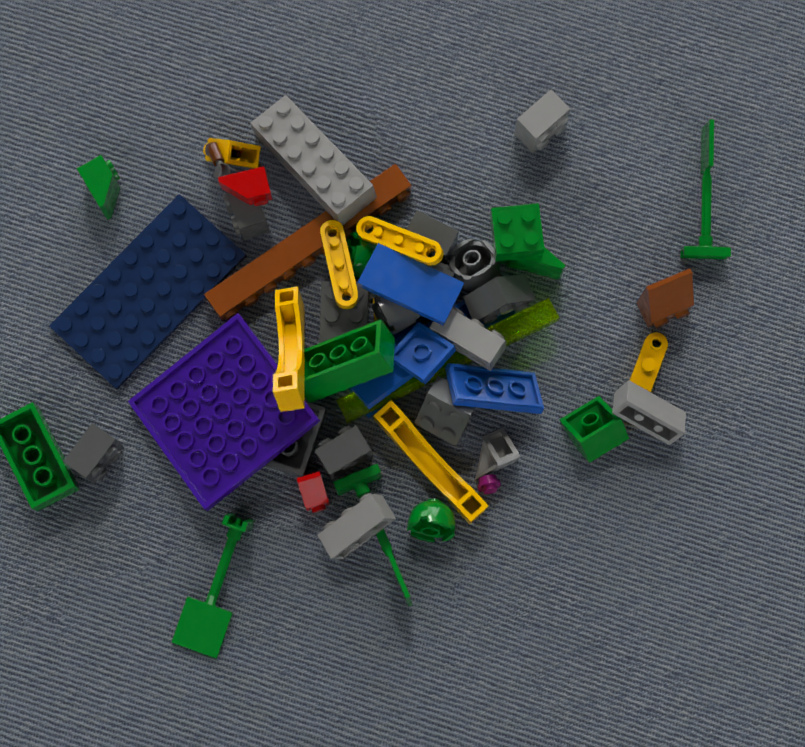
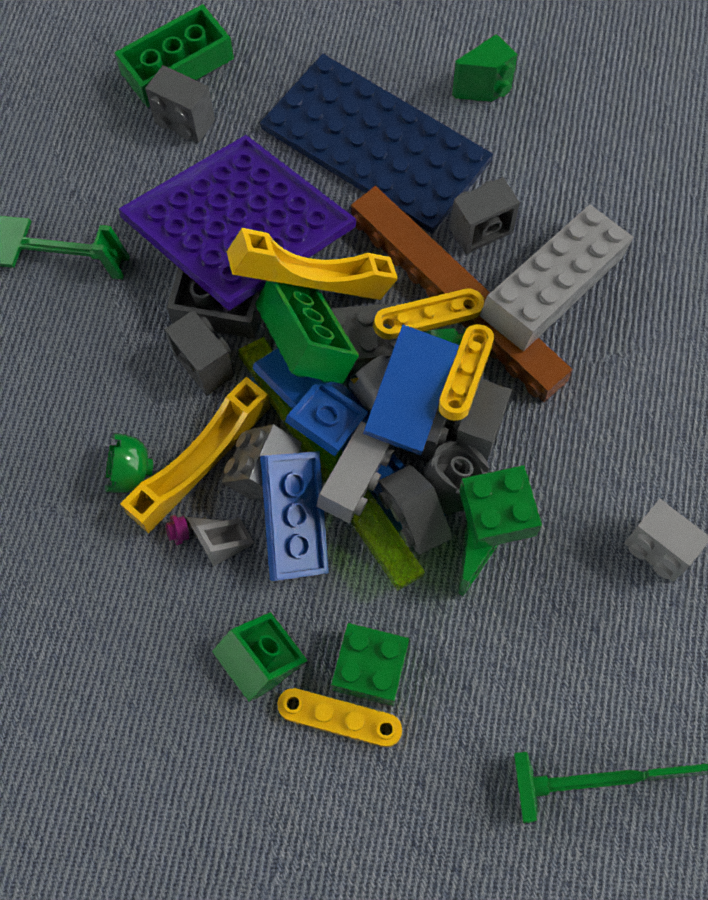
camera: 85 degrees right, 10 degrees down
yellow torso [203,138,270,181] -> none
red slope [218,166,273,206] -> none
red slope [296,471,330,513] -> none
light grey brick [318,493,396,559] -> none
green piece [333,464,413,607] -> none
light grey brick [612,380,686,445] -> none
dark orange slope [637,268,694,328] -> none
none -> green brick [331,623,410,707]

